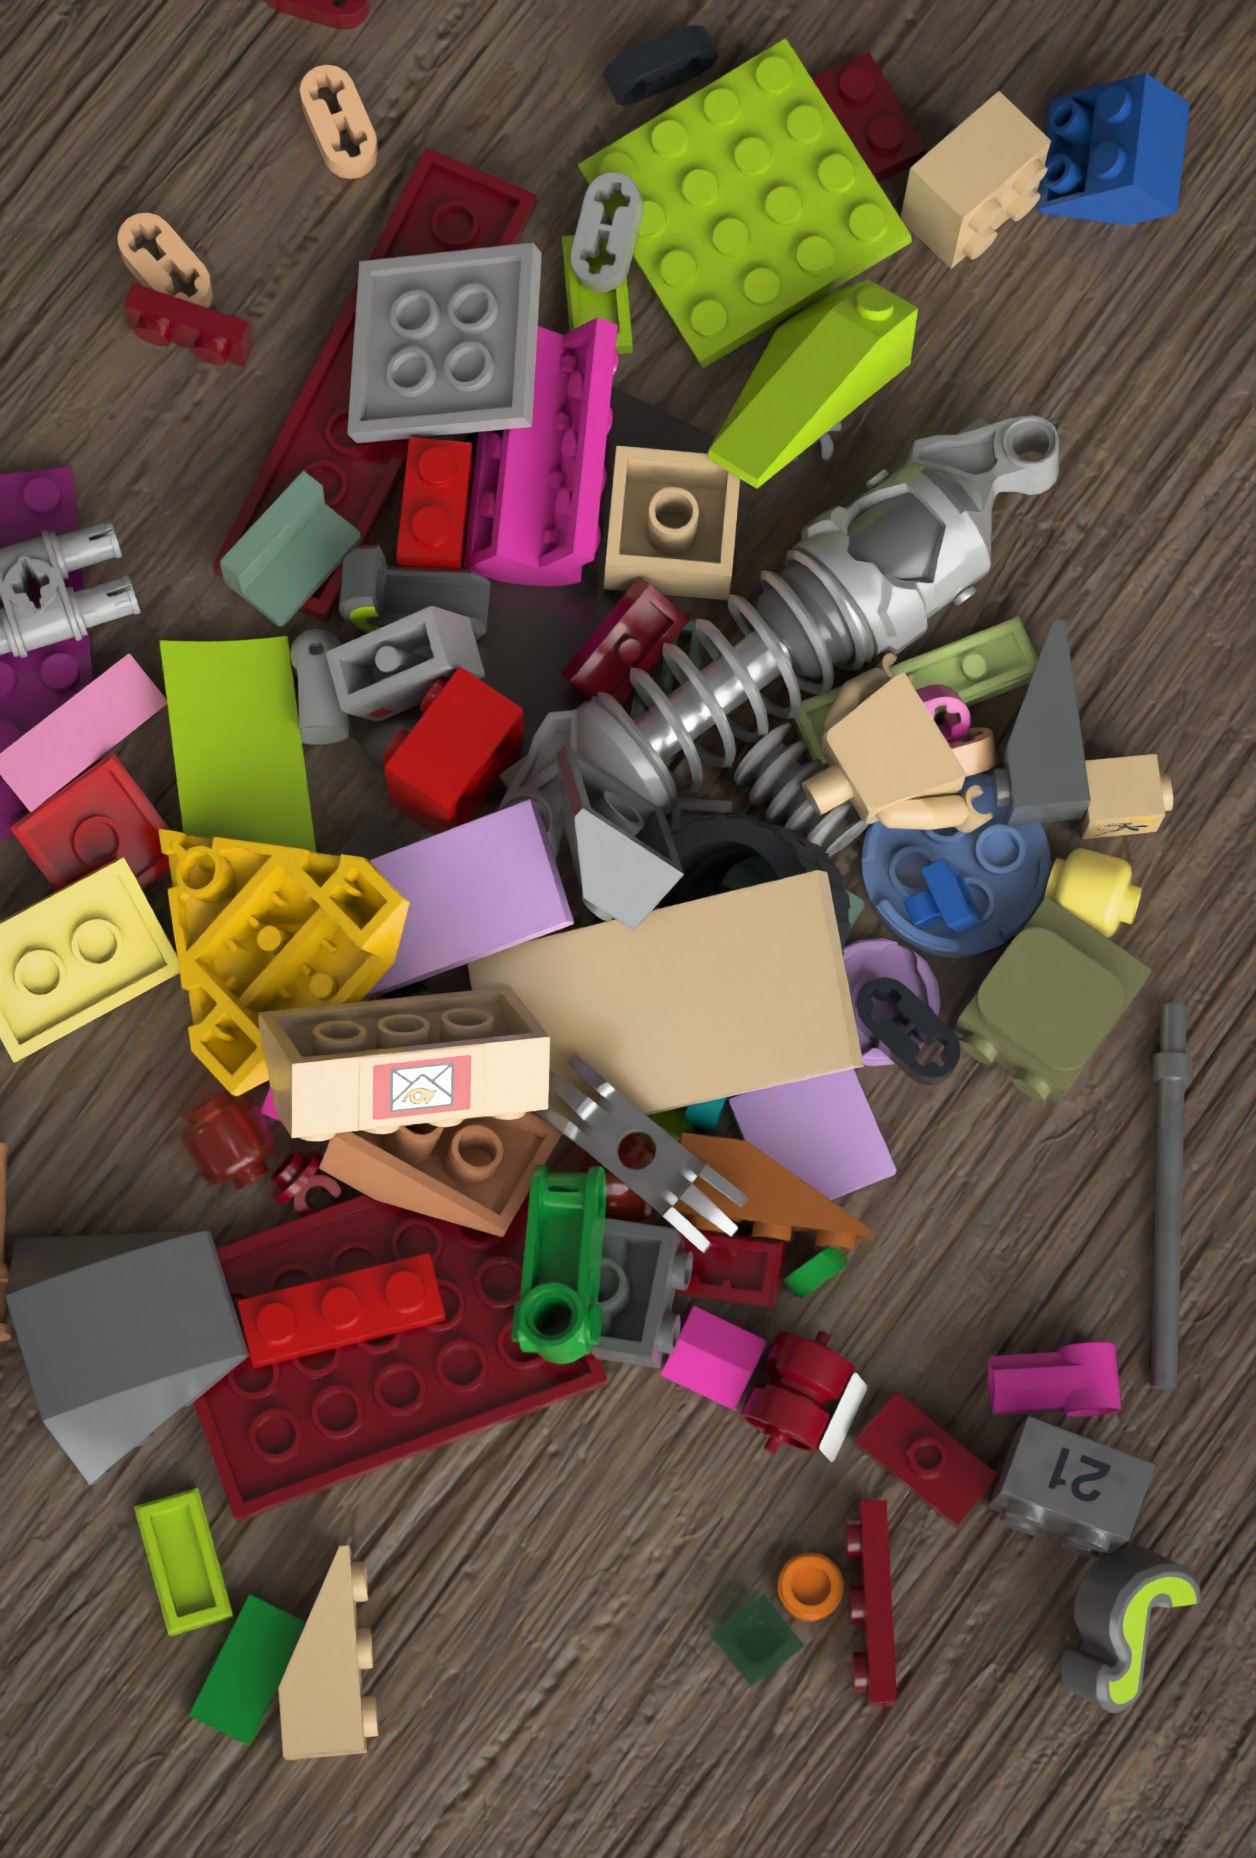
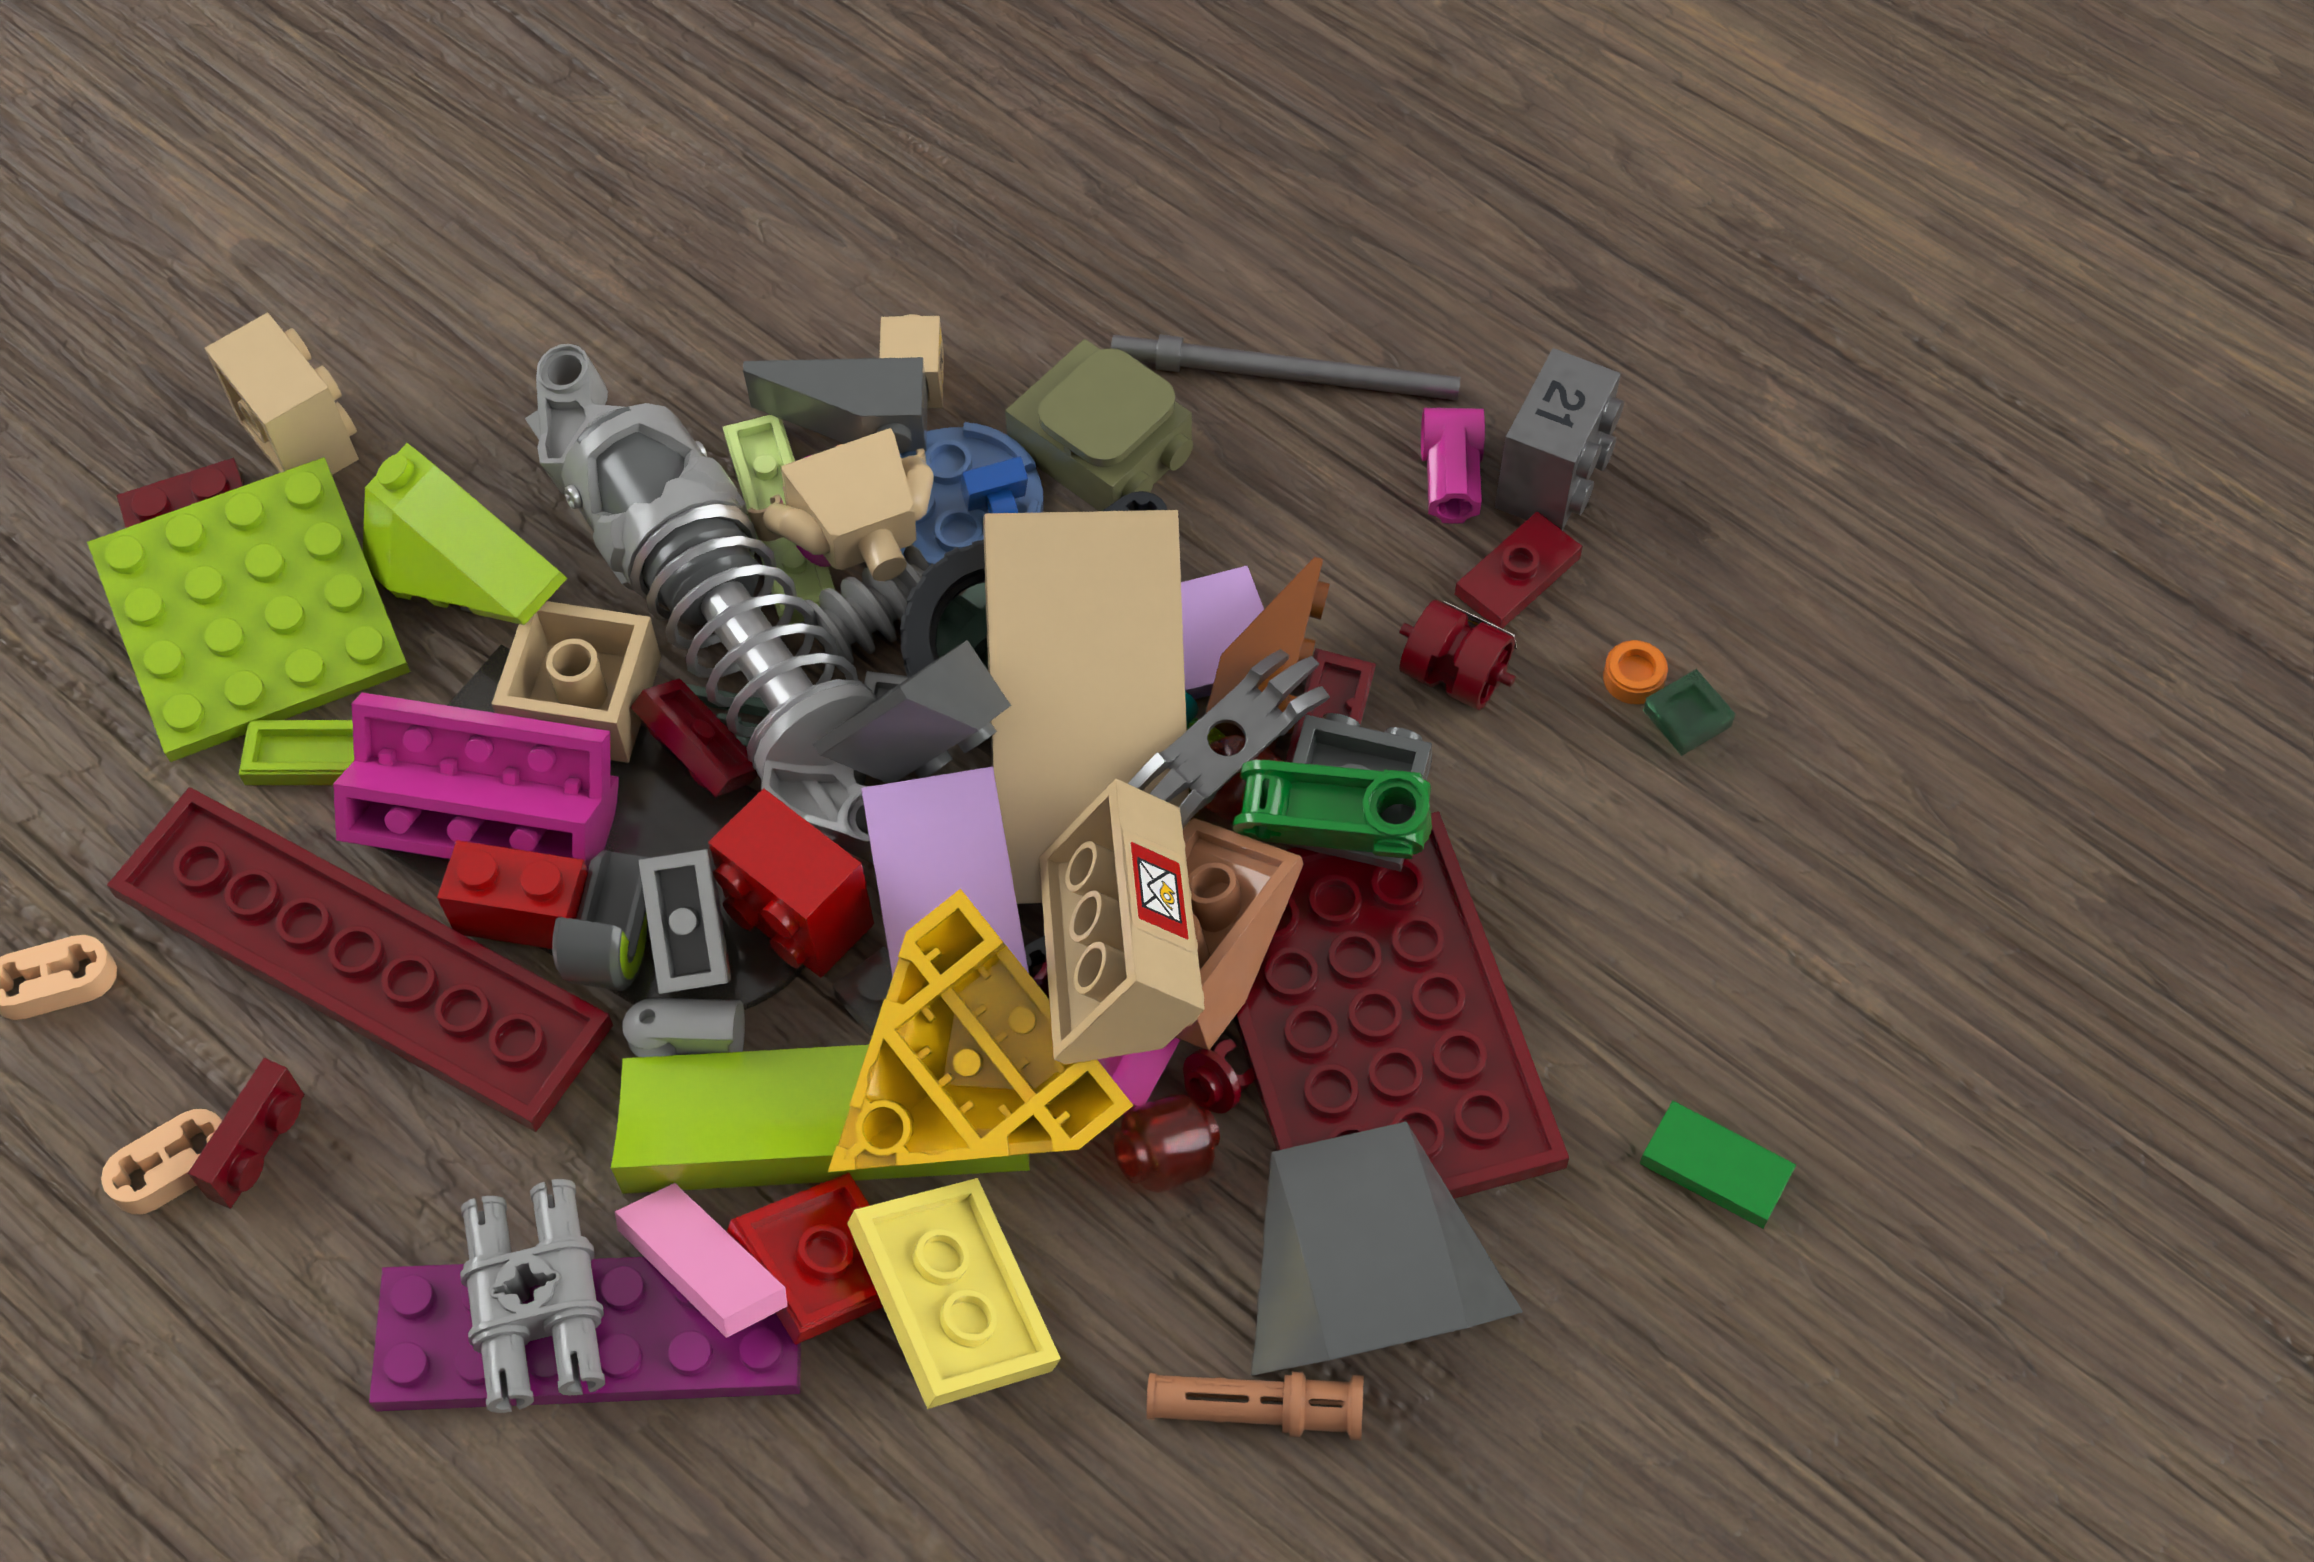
camera: 80 degrees left, 15 degrees down
lime tile [134,1488,235,1637] -> none
sand green panel [220,470,361,626] -> none
red plate [237,1253,446,1368] -> none
tan slope [278,1545,378,1760] -> none
light grey plate [347,243,542,443] -> none
light grey beam [570,172,644,292] -> none
black beam [603,25,719,106] -> none
dark pink piece [661,1306,767,1411] -> none
green tile [782,1246,848,1299] -> none
dark red plate [845,1500,897,1708] -> none
blue slope [1036,73,1190,226] -> none
light yellow head [1044,848,1142,938] -> none
dark grey animal [1061,1547,1201,1713] -> none

